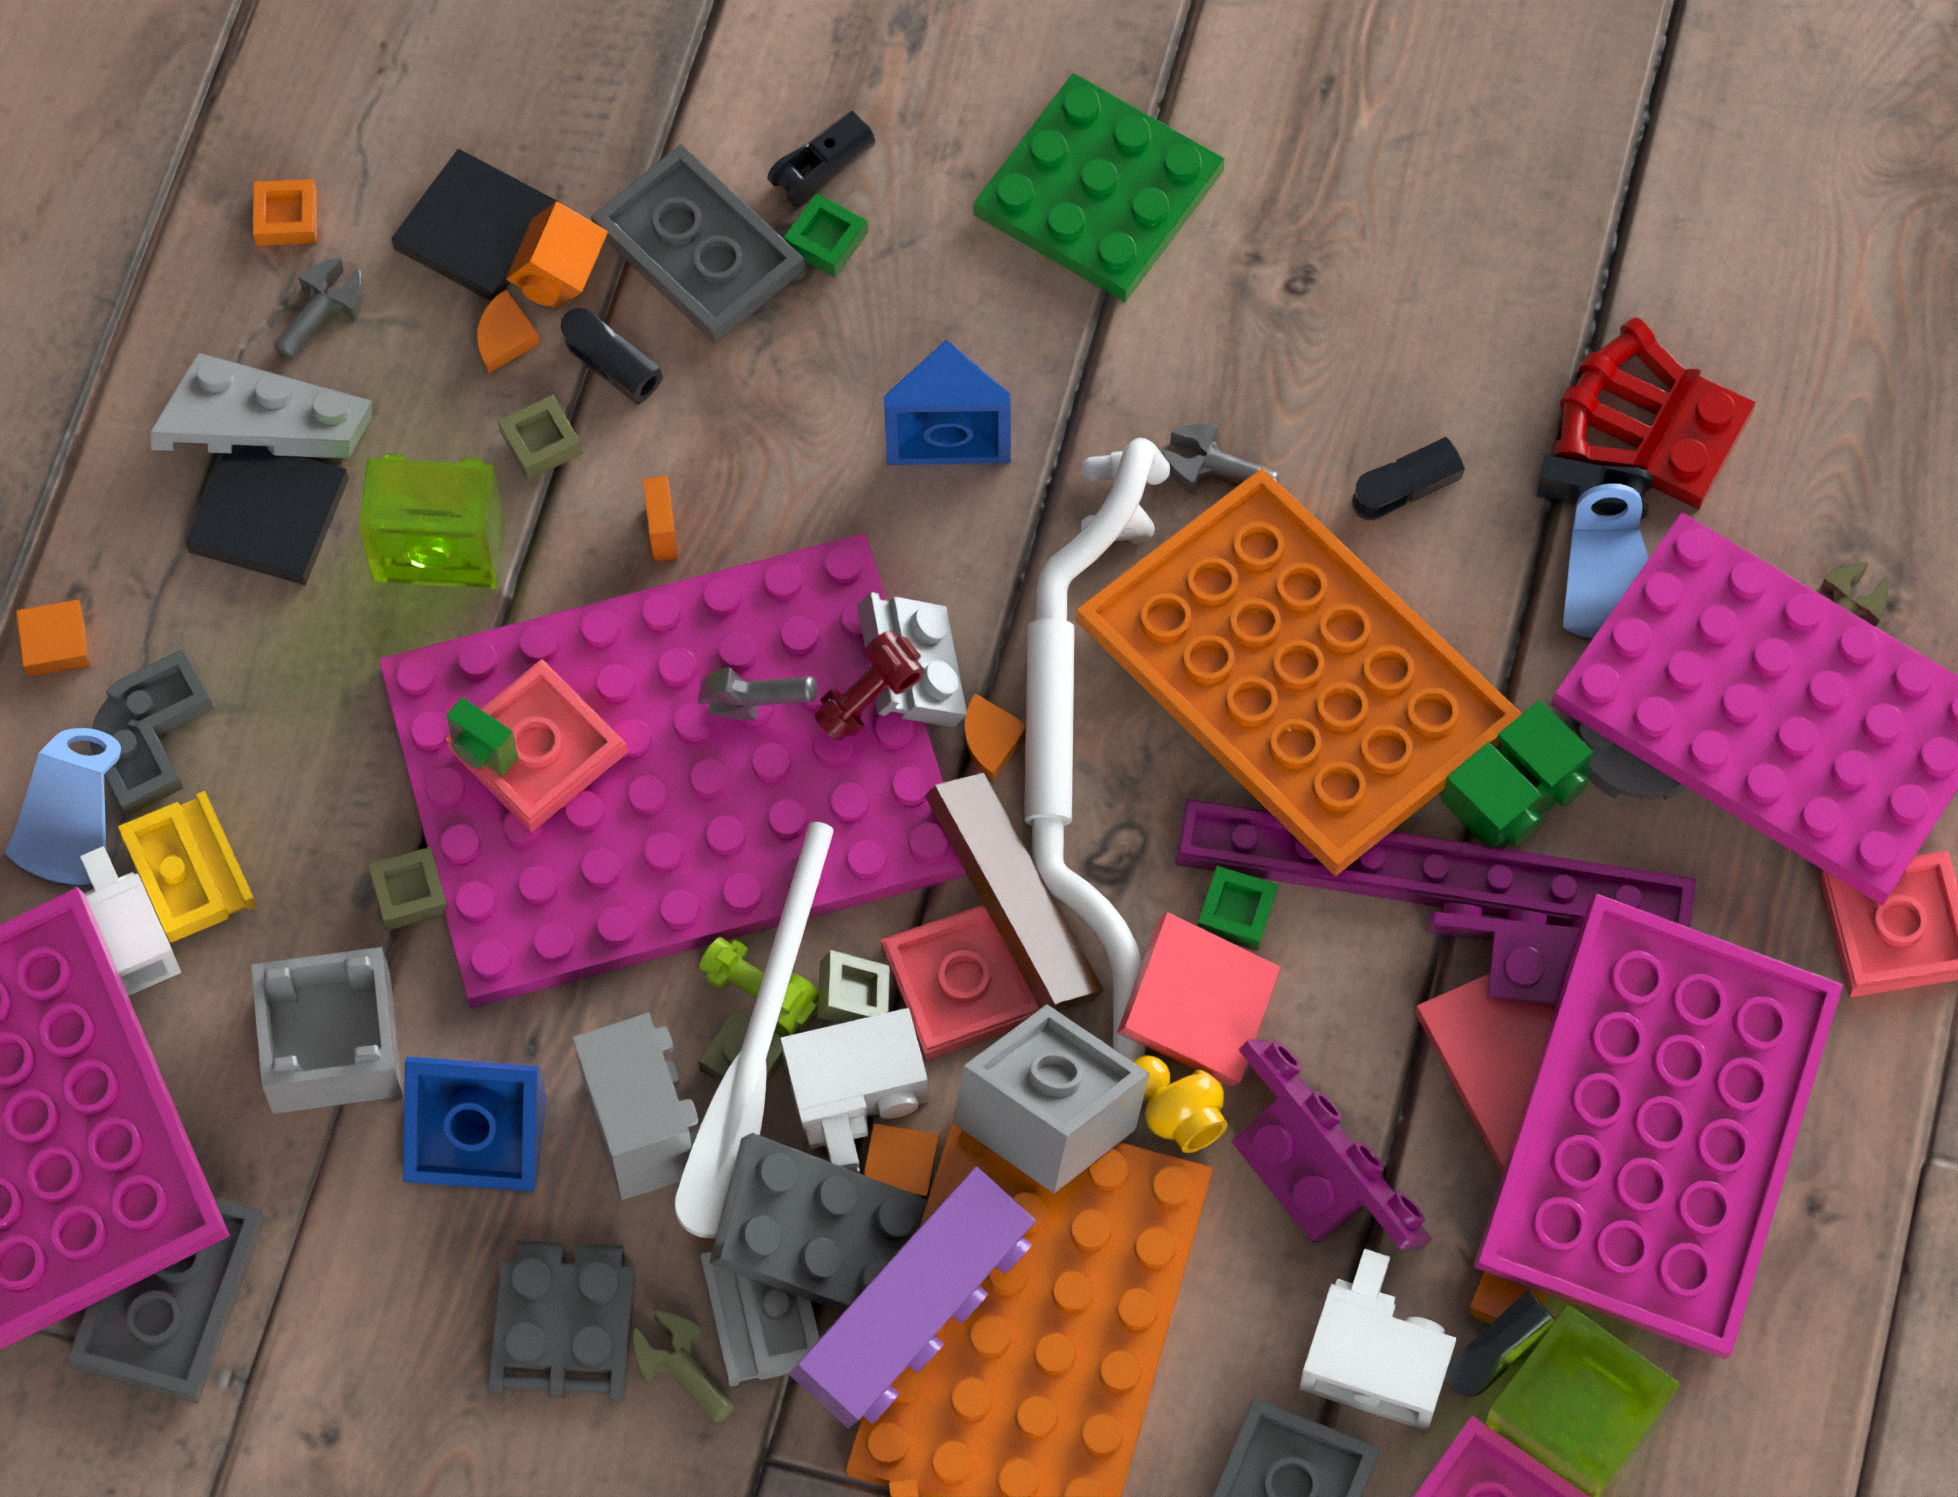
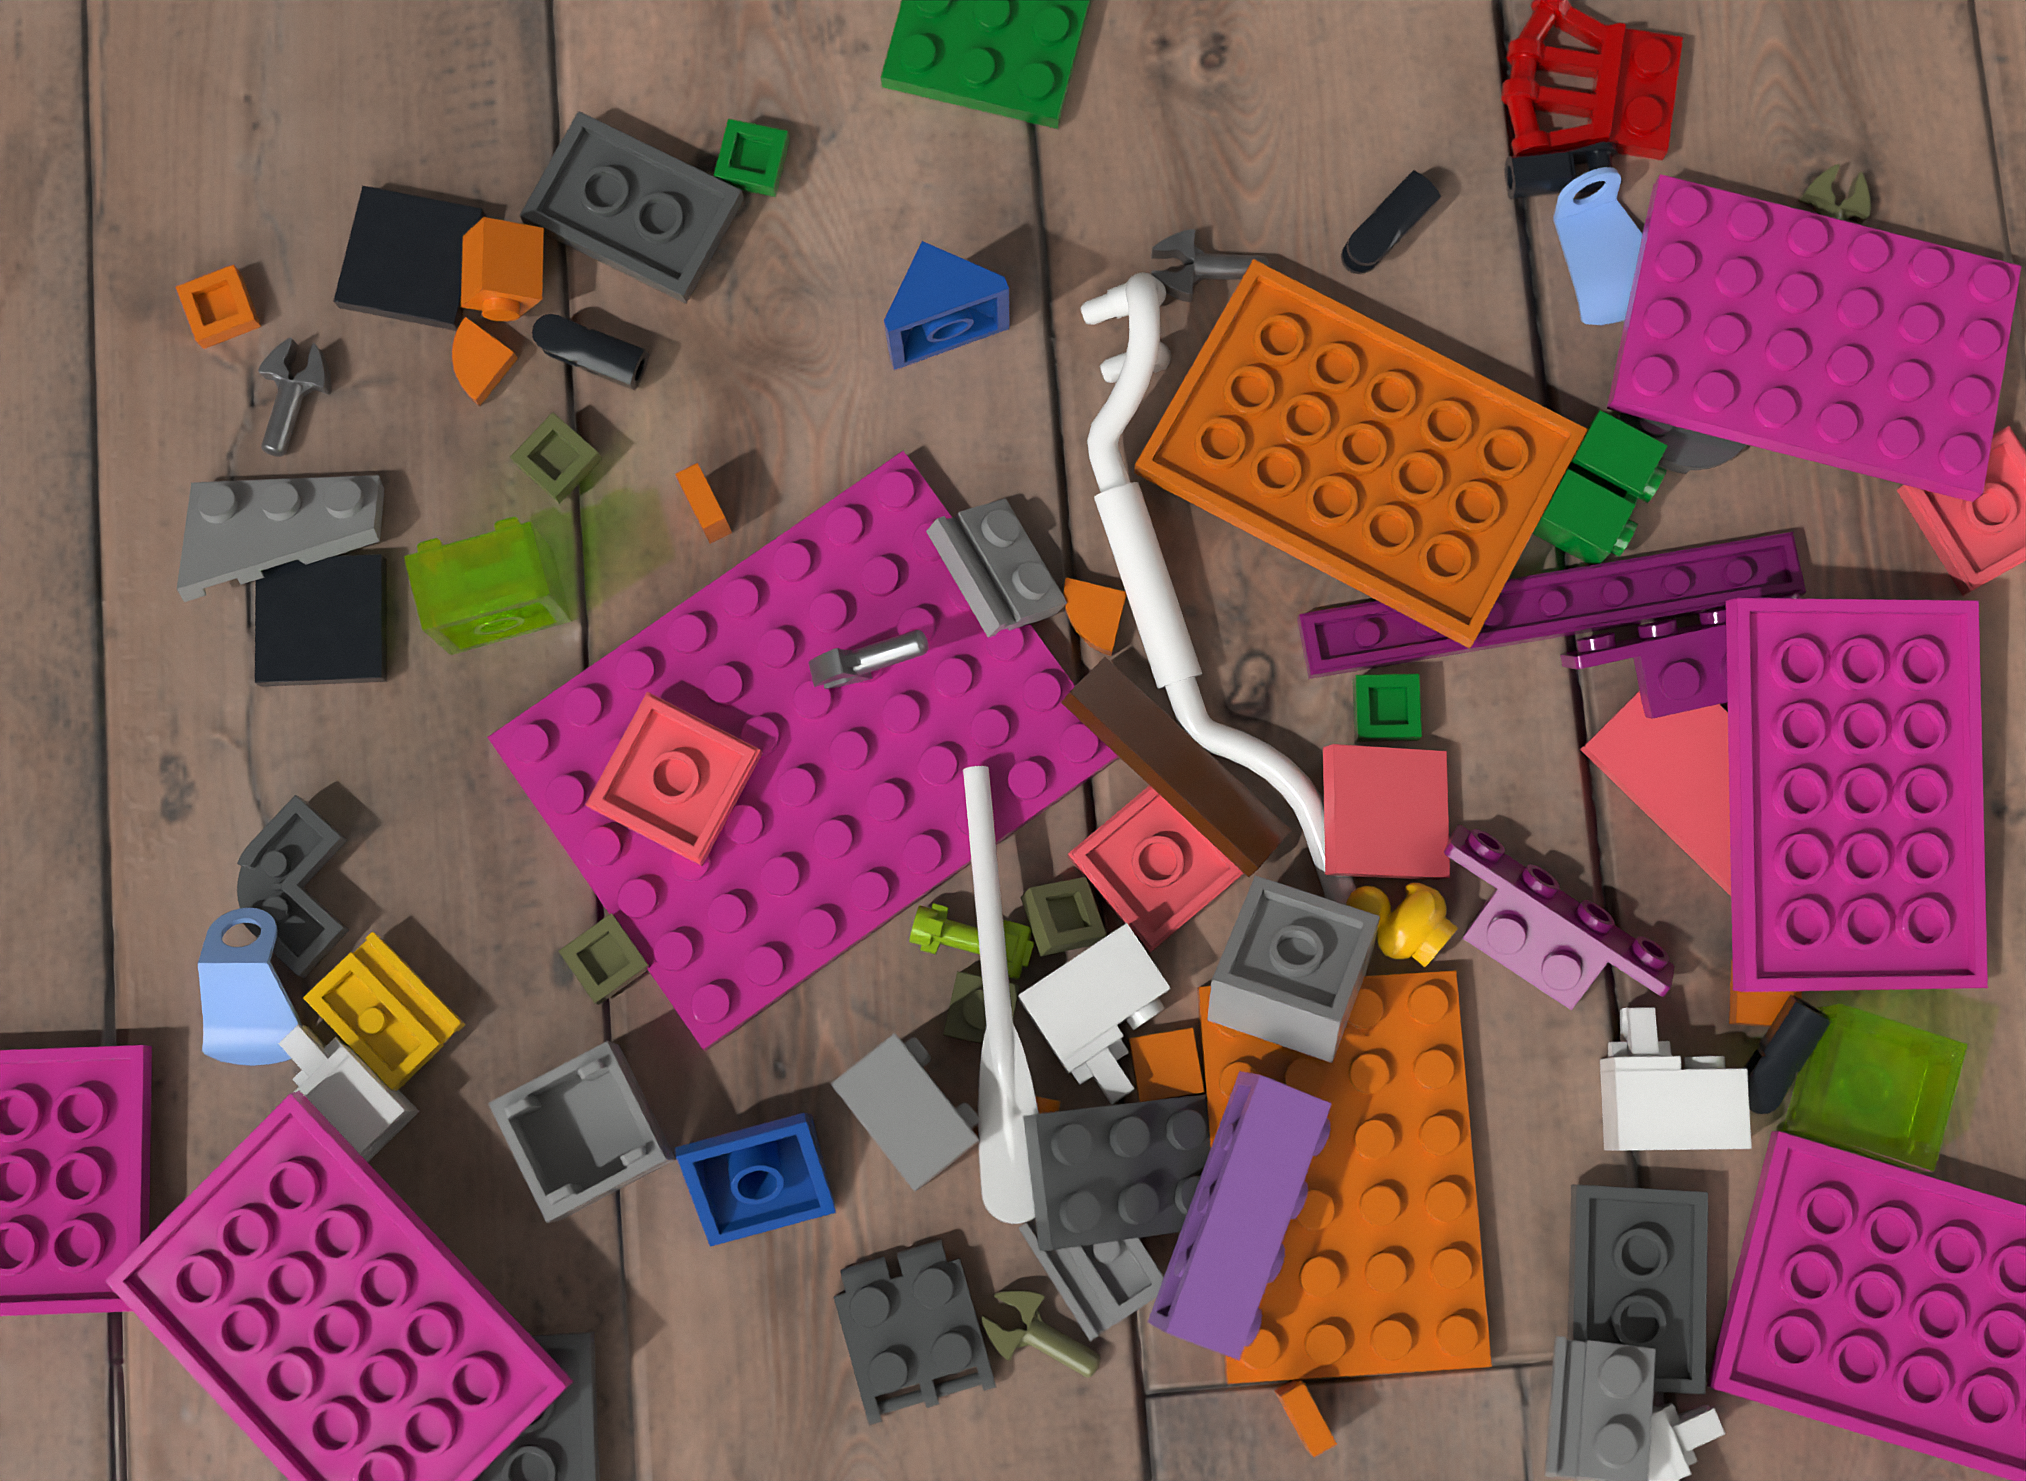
camera: 20 degrees left, 15 degrees up
orange tile [16,600,90,677] -> none
green plate [446,697,519,777] -> none
black bar [767,111,875,207] -> none
dark red bar [814,630,925,741] -> none

